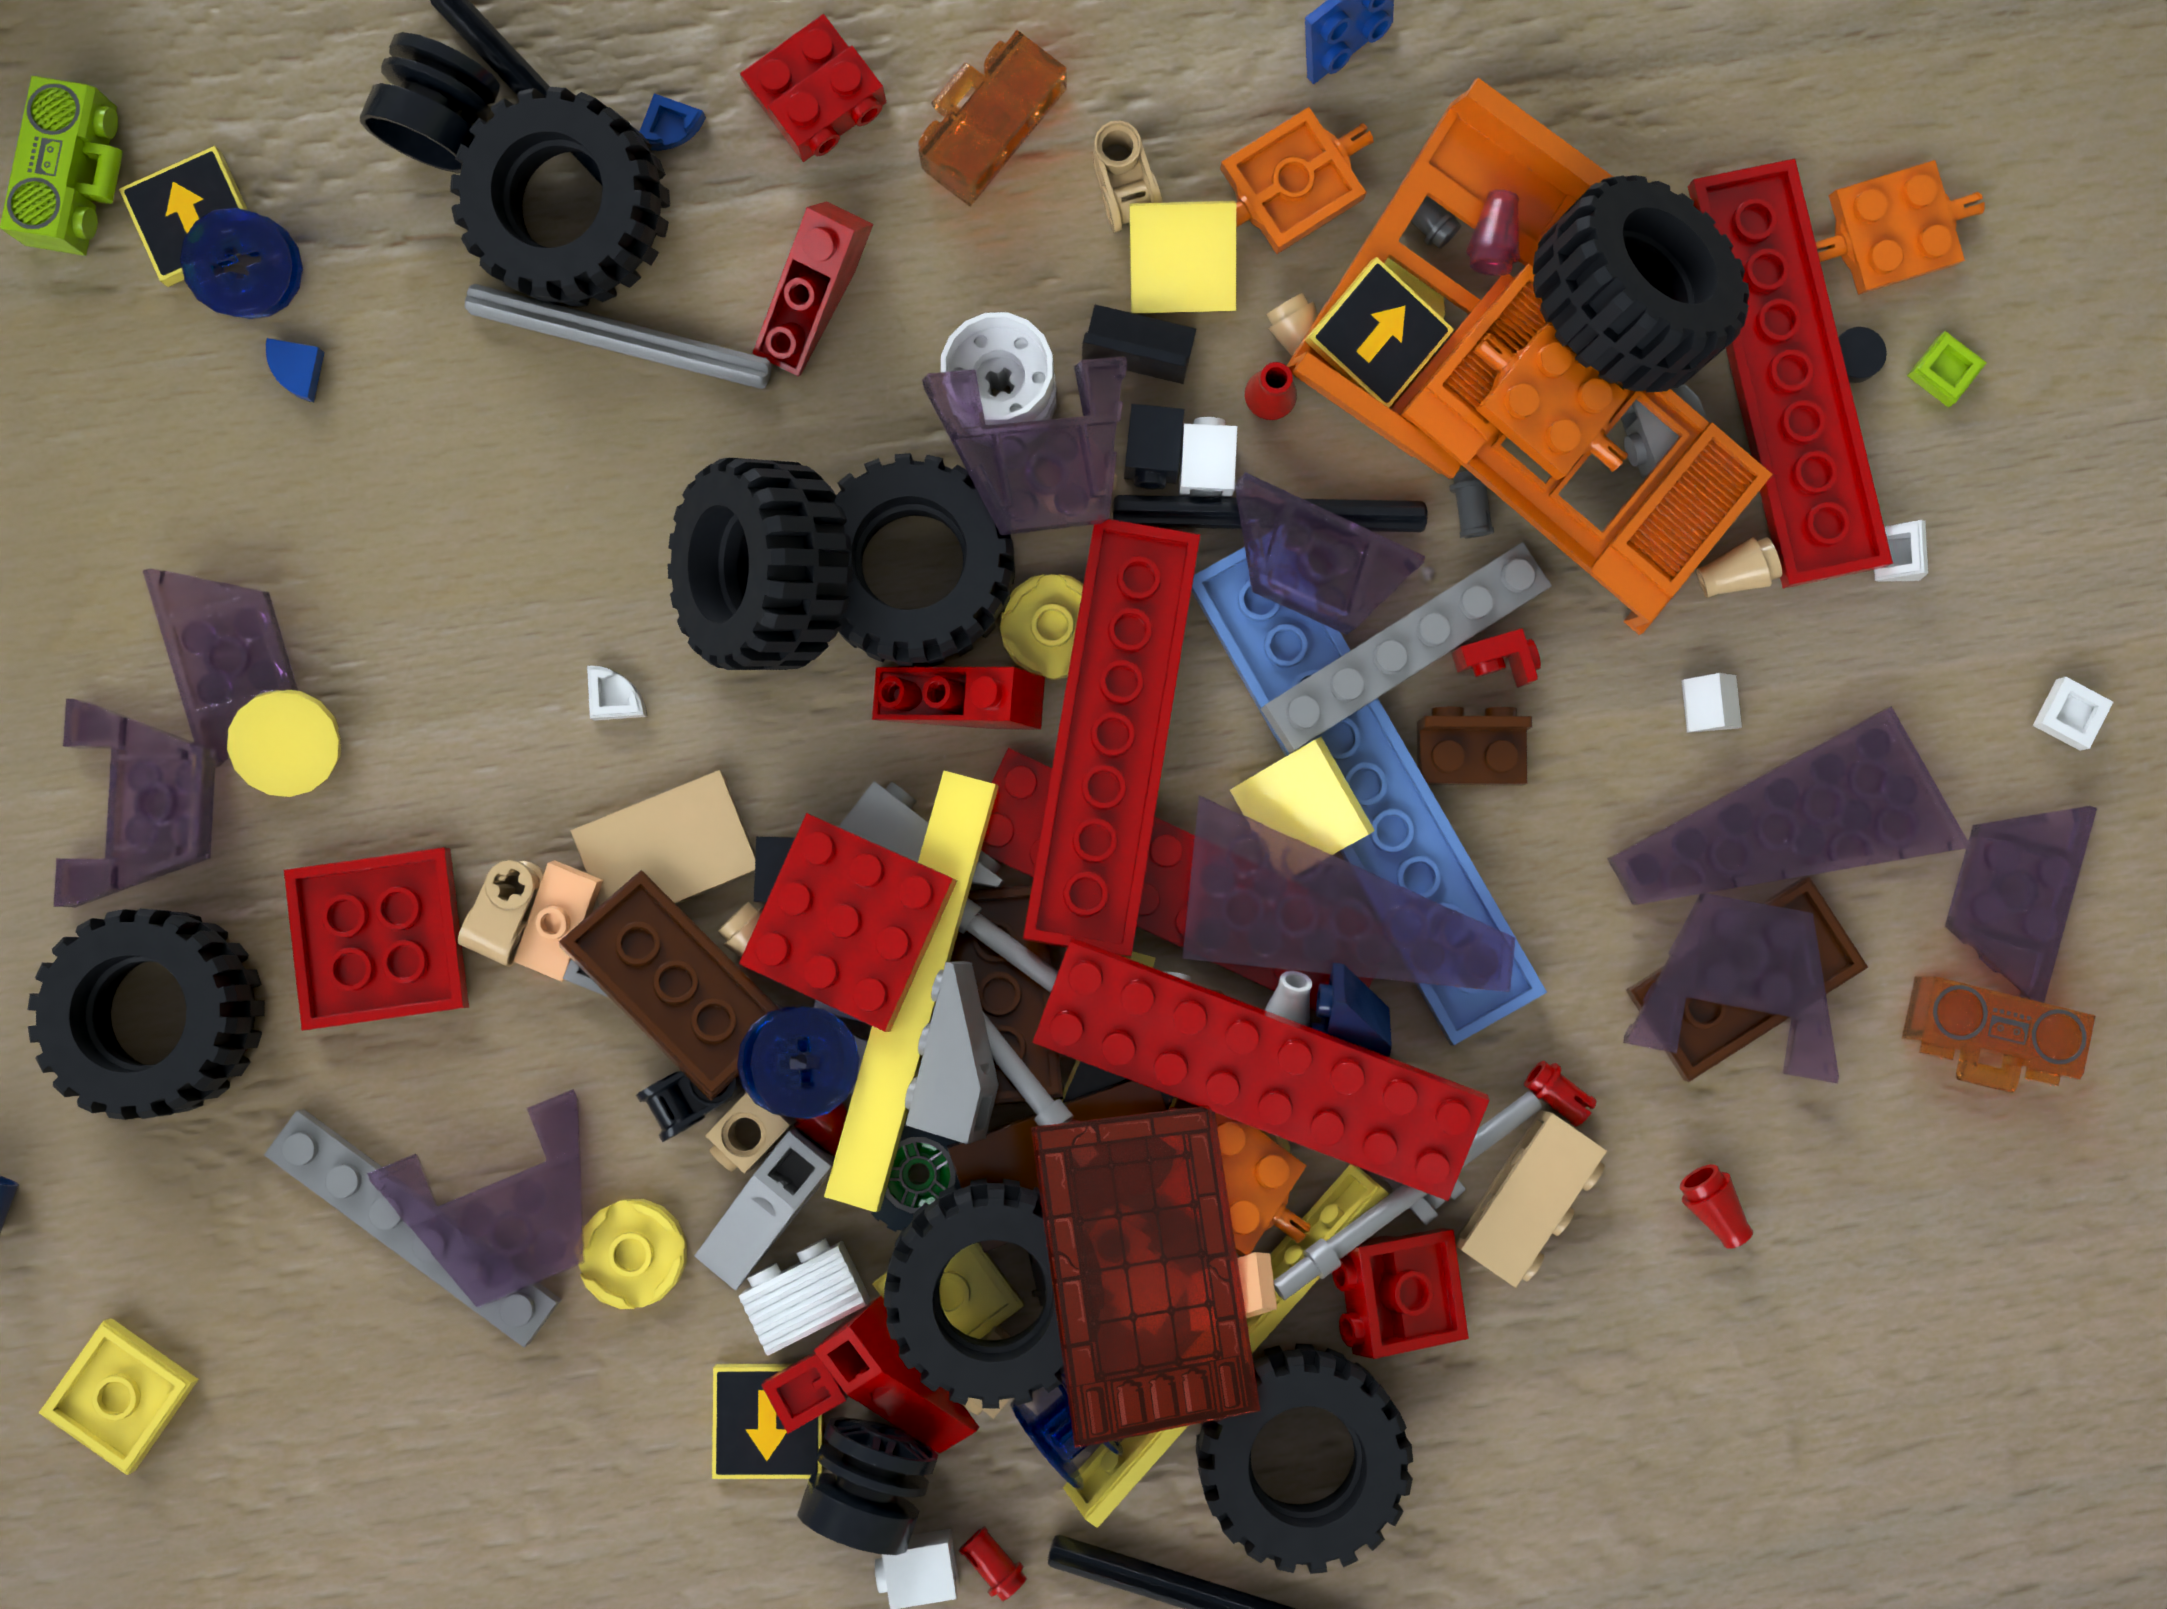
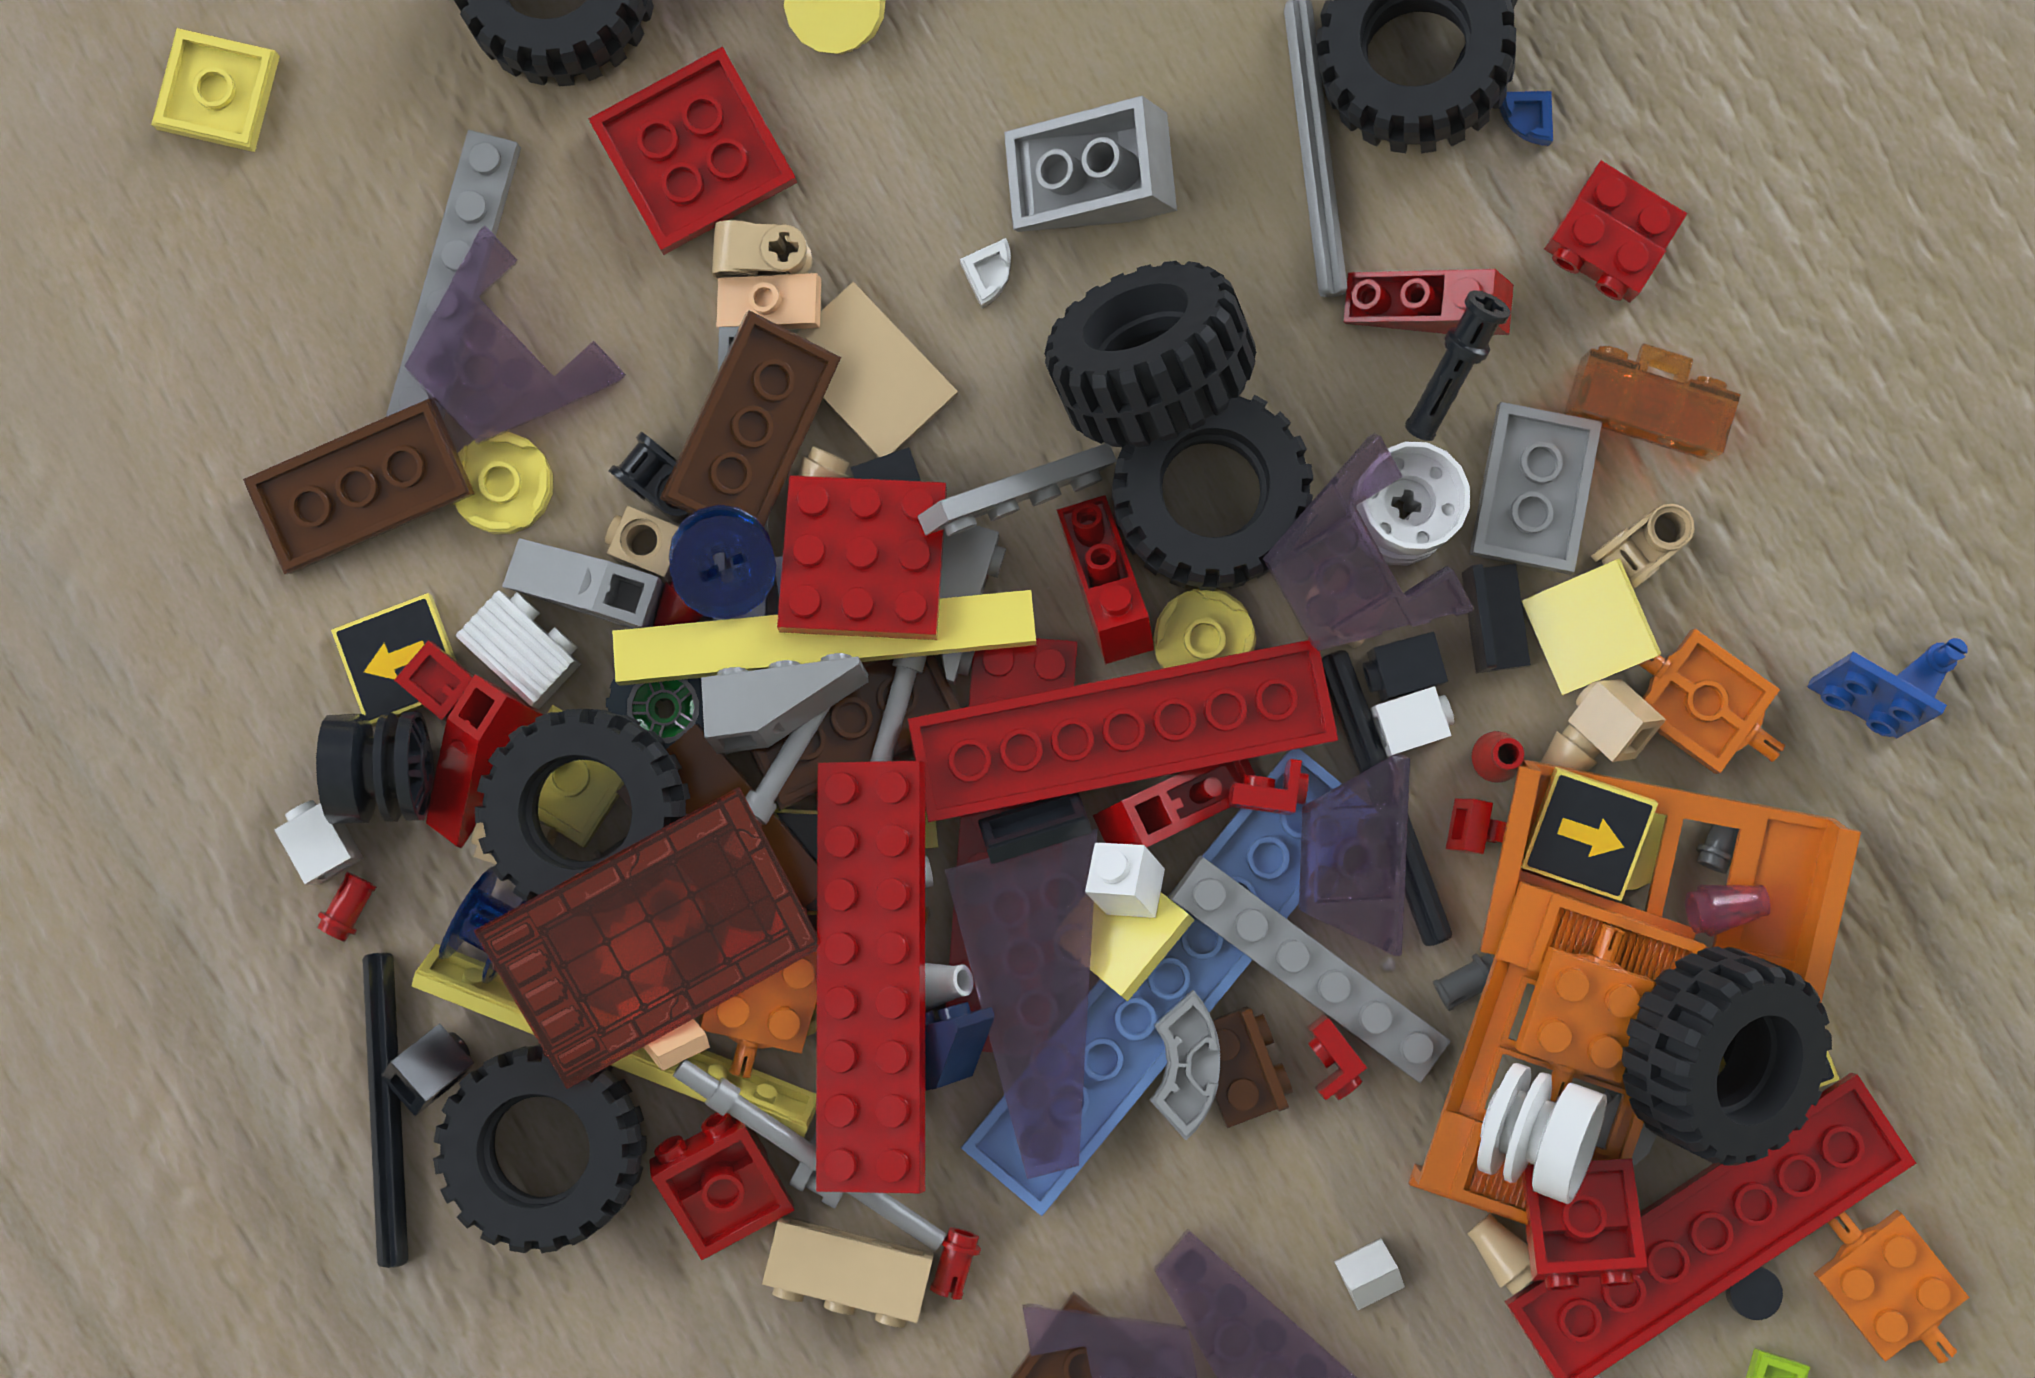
camera: 70 degrees right, 0 degrees up
none -> reddish brown tile [243,398,475,574]
none -> black brick [381,1023,474,1116]
none -> light grey plate [917,443,1117,537]
none -> black tile [978,793,1092,865]
none -> light grey slope [1004,96,1177,232]
none -> white brick [1085,843,1165,918]
none -> red slope [1092,759,1256,848]
none -> light grey tile [1150,990,1220,1140]
none -> red bracket [1228,759,1309,815]
none -> black pin [1405,290,1511,441]
none -> red tile [1445,798,1507,854]
none -> light grey plate [1469,402,1602,575]
none -> white wheel [1477,1063,1607,1204]
none -> red plate [1522,1158,1648,1290]
none -> tan brick [1568,679,1666,762]

